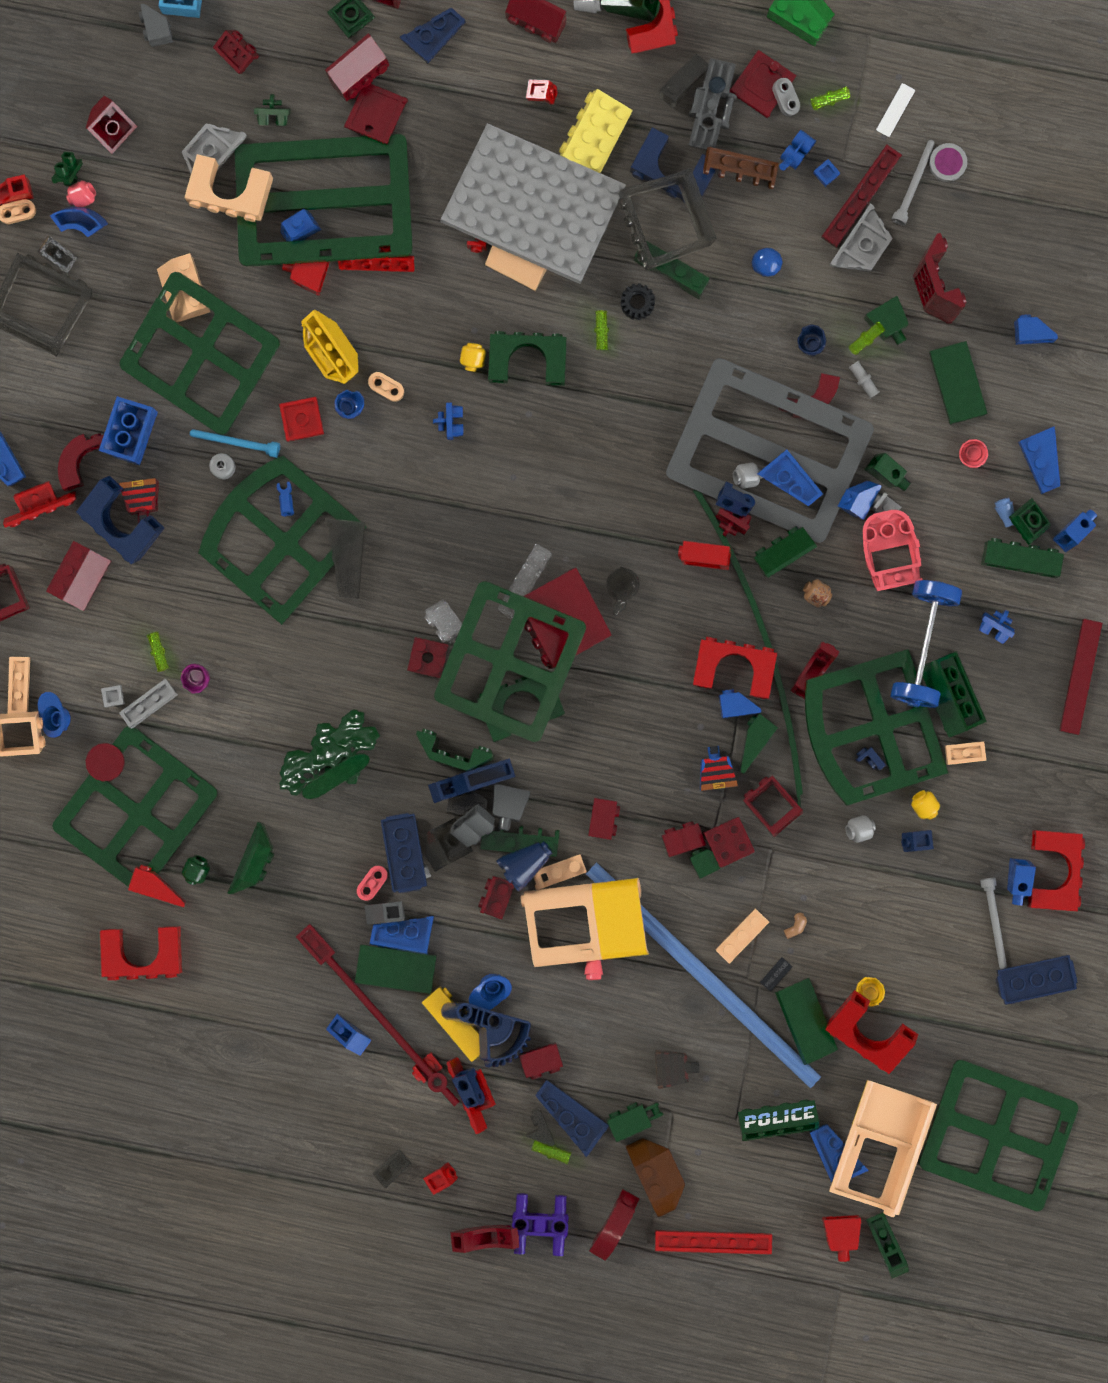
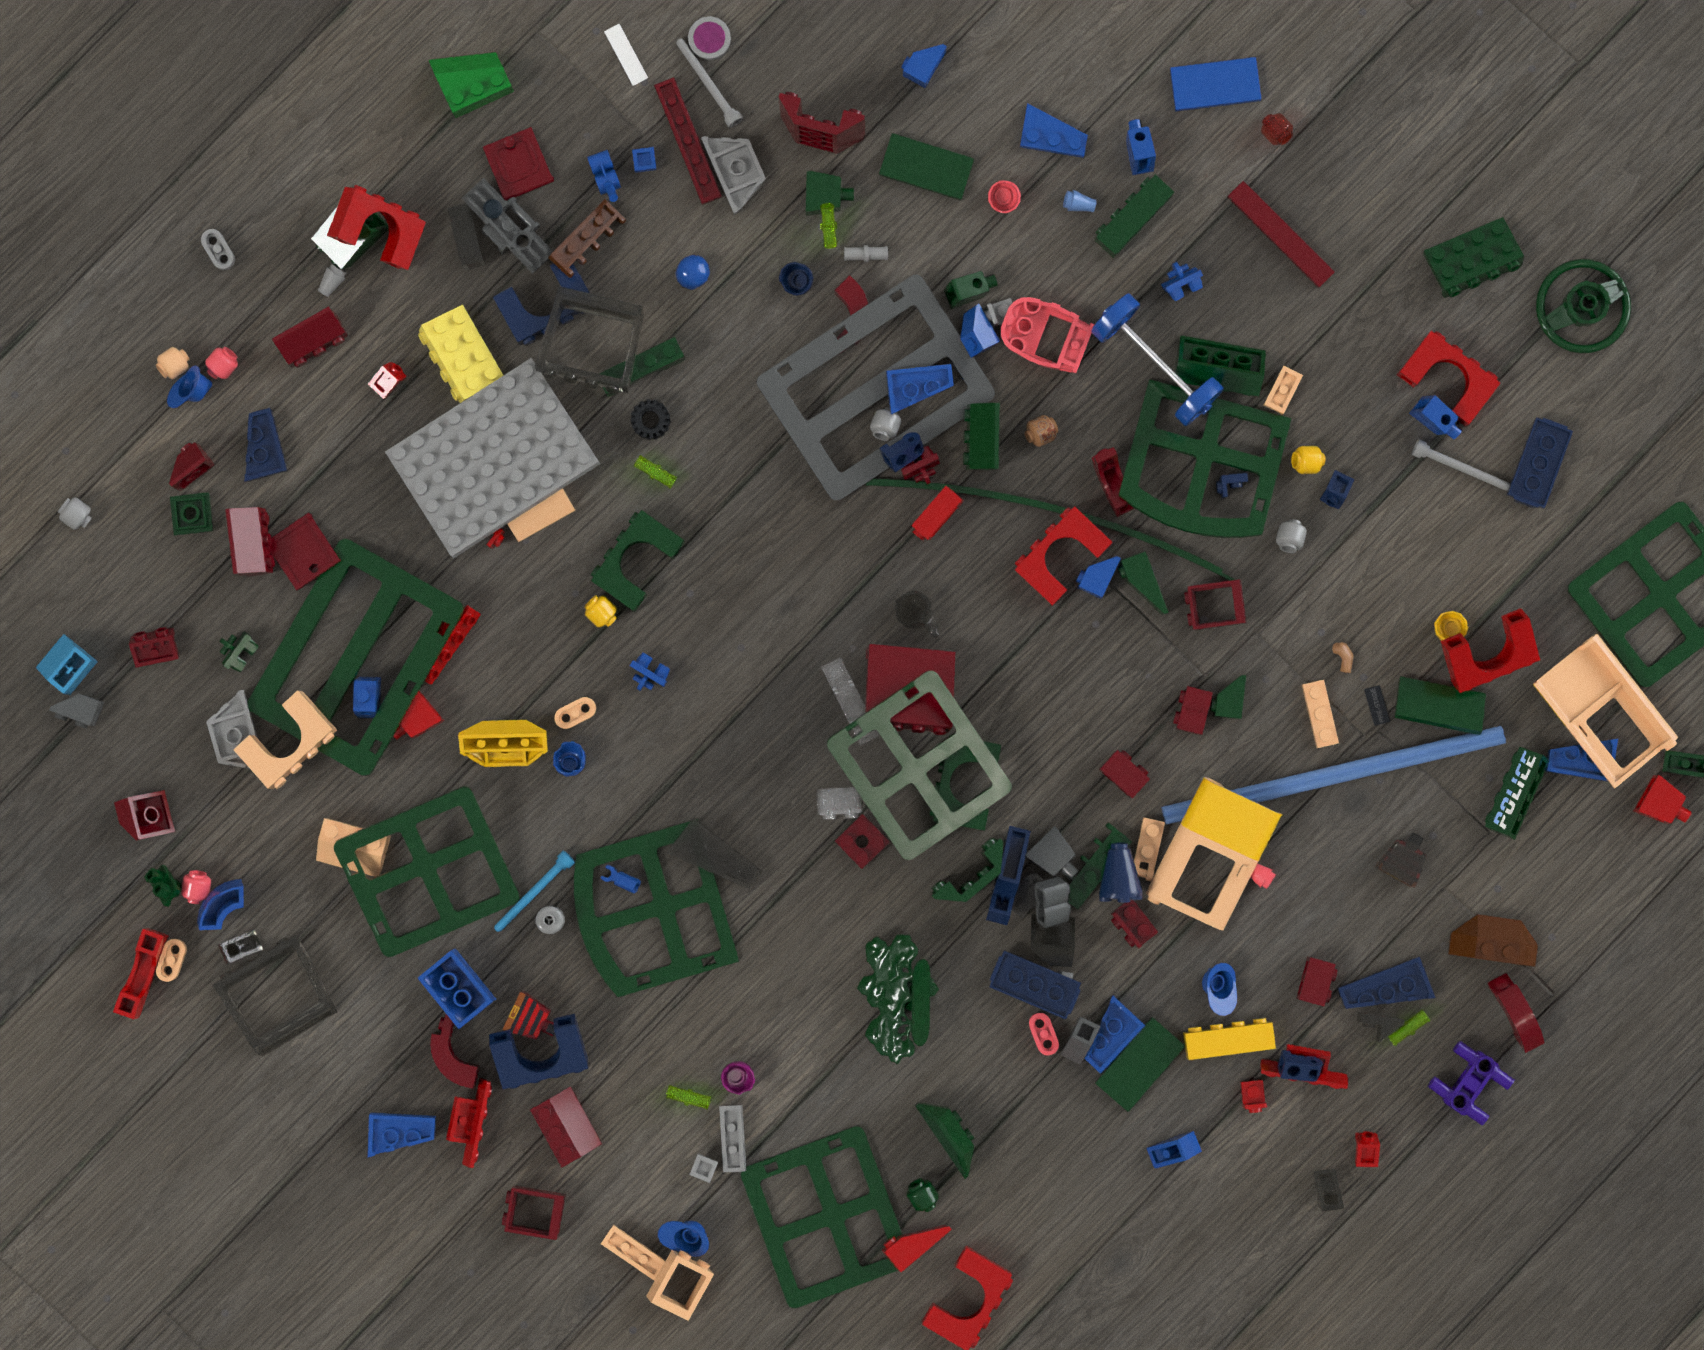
camera: 55 degrees left, 0 degrees up
dark red tile [85,743,125,781] -> none
red tile [279,397,324,442] -> none
dark red bar [296,924,460,1107] -> none
dark blue arm [441,1003,532,1067] -> none
dark red arch [450,1225,519,1253] -> none
dark green brick [606,1102,664,1142] -> none
red plate [655,1230,772,1254] -> none
torso [700,746,738,791] -> none
dark red bracket [703,817,755,868] -> none
light grey plate [772,78,800,116] -> none
clear neon green pin [811,86,851,110] -> none
dark green piece [1009,498,1051,545] -> none

